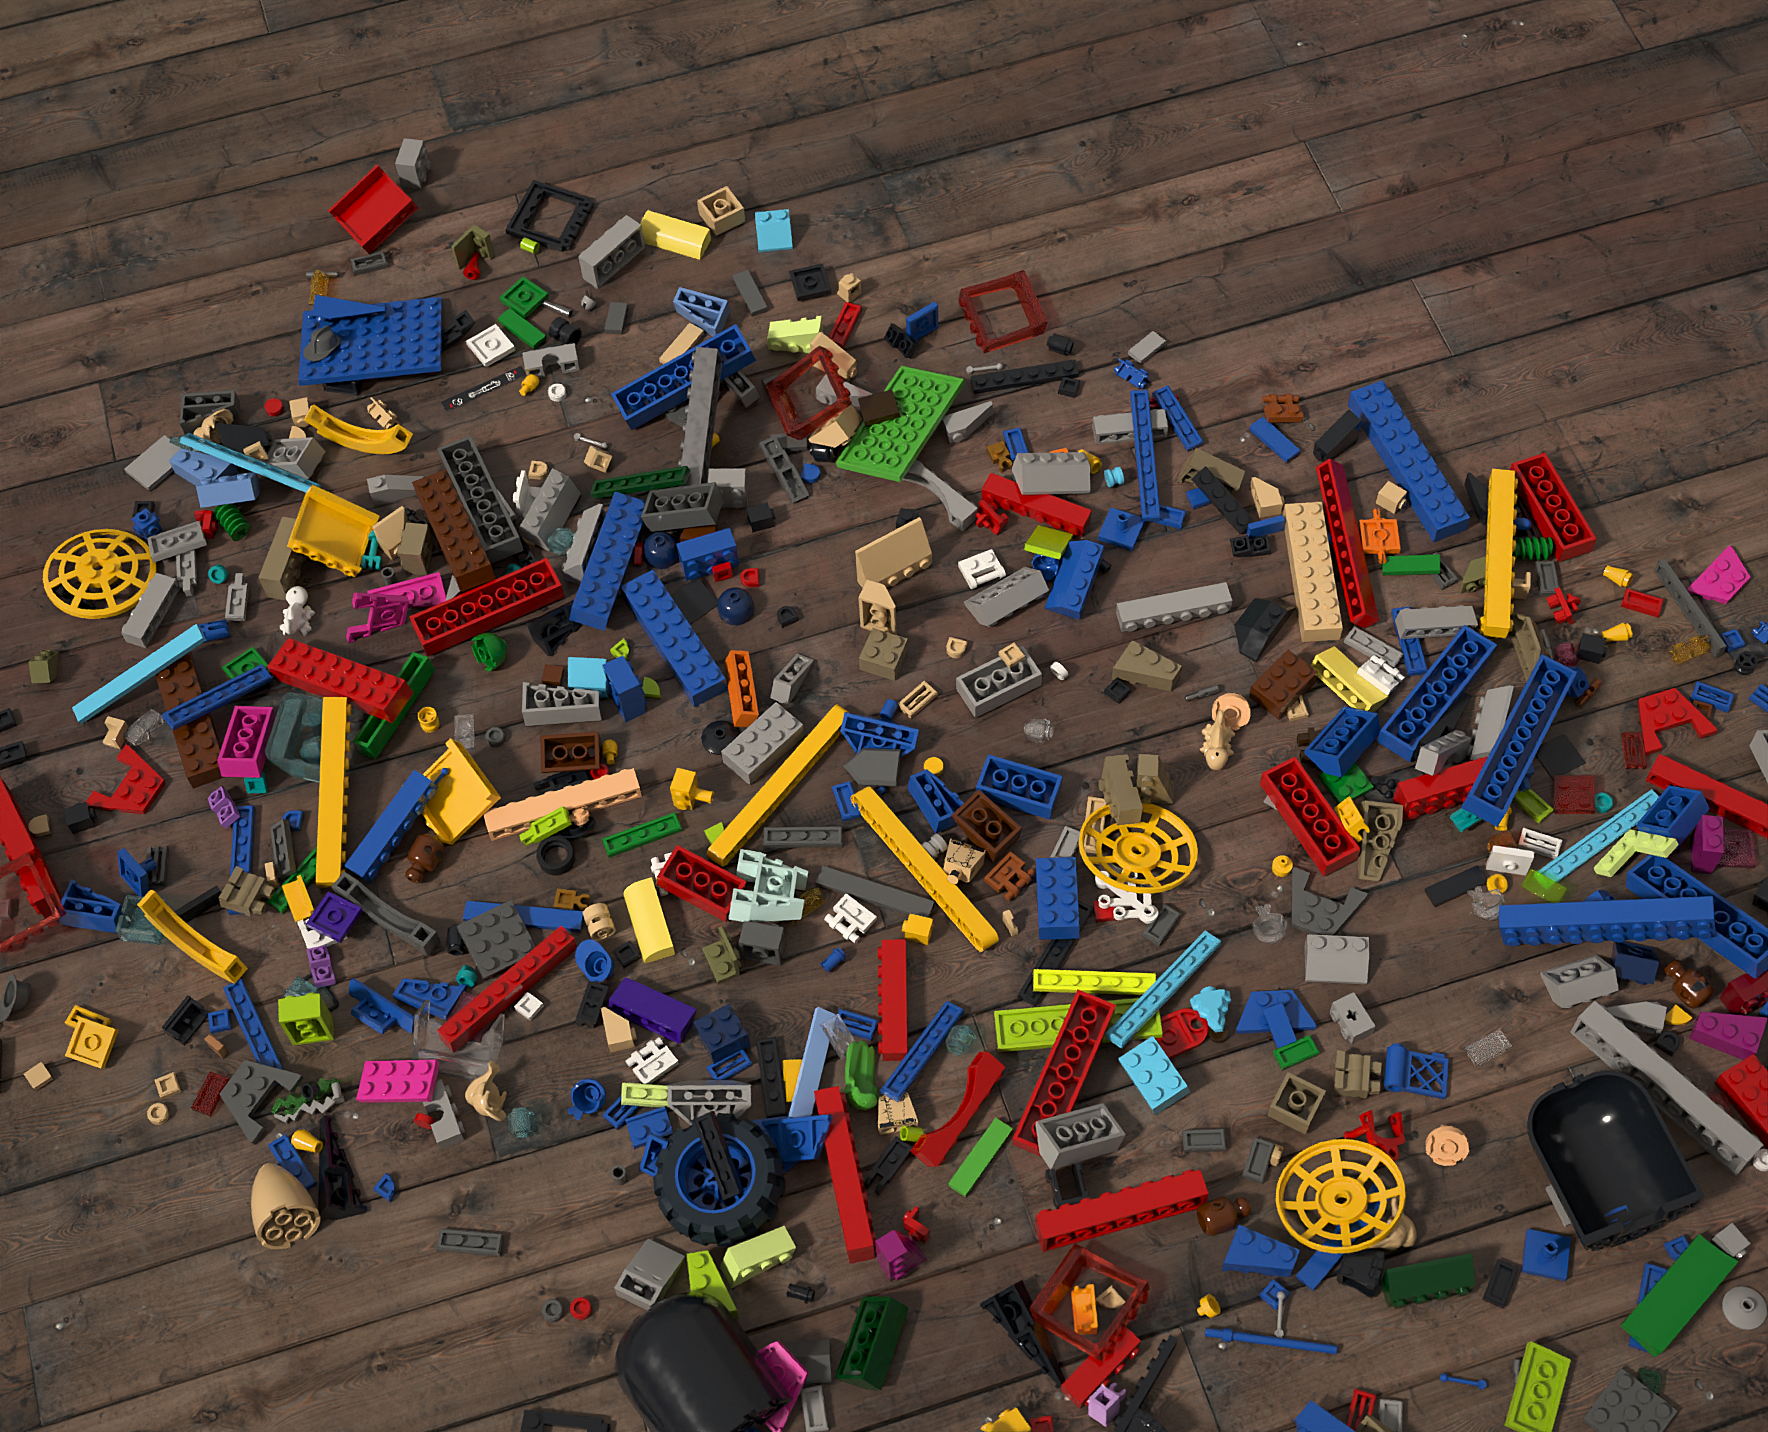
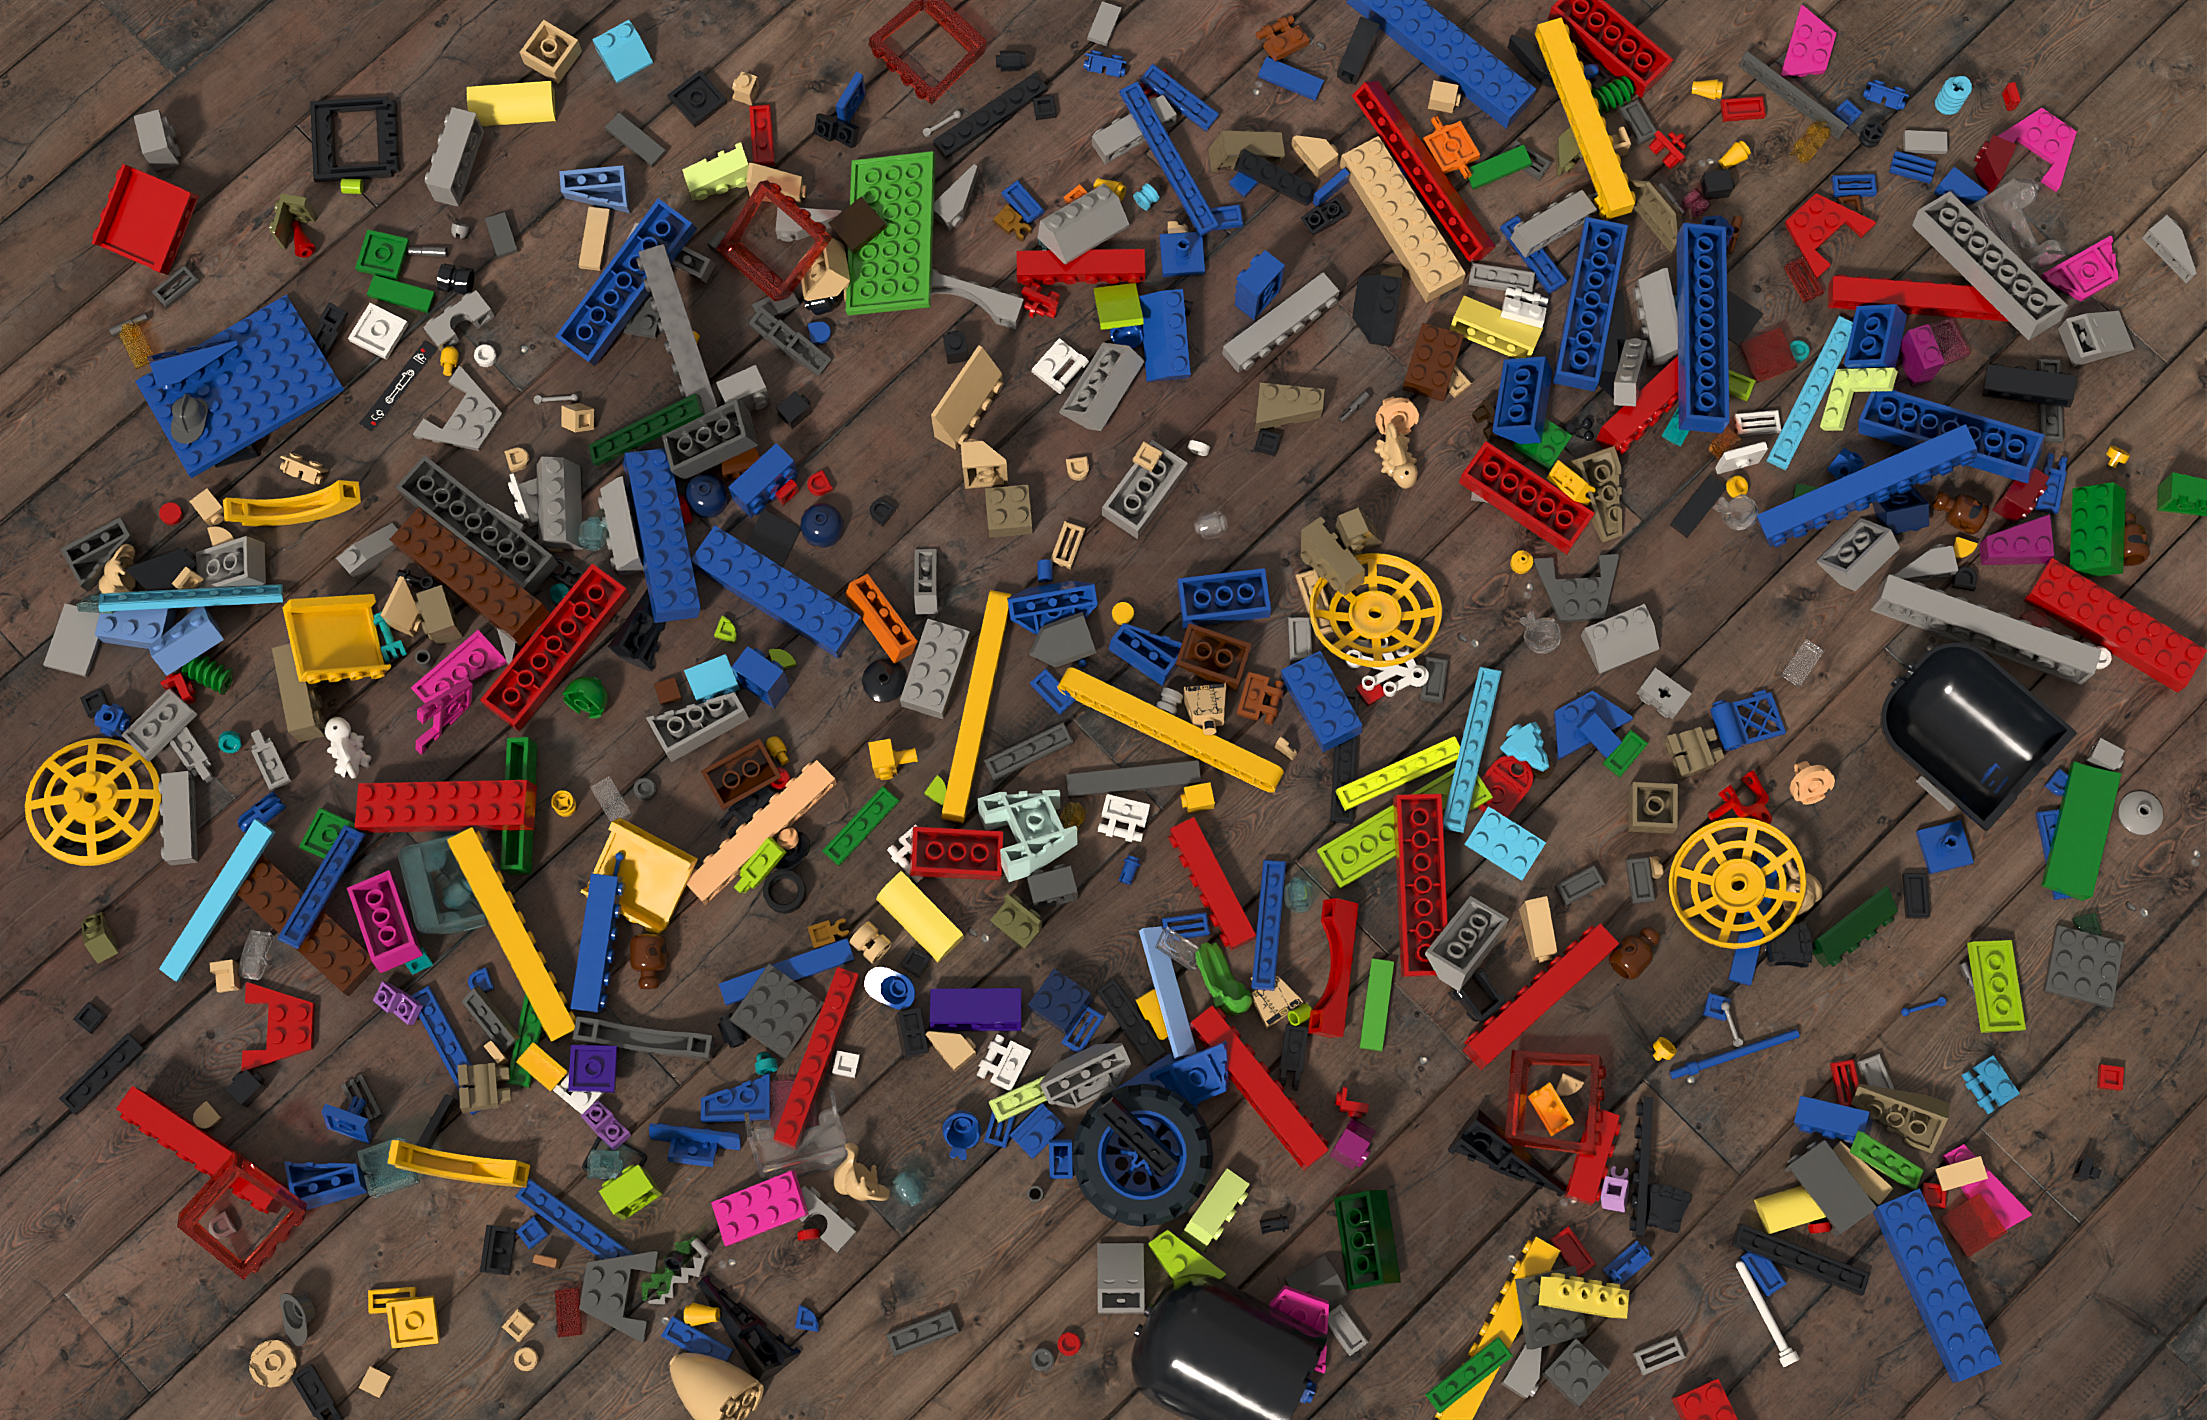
camera: 30 degrees left, 15 degrees up
blue wedge [1221,1225,1300,1277] -> none
clear neon green tile [1521,869,1567,903] -> none
none -> light grey wing [413,366,503,451]
none -> tan tile [1167,221,1189,234]
none -> blue brick [1234,250,1285,321]
none -> tan slope [1519,896,1557,963]

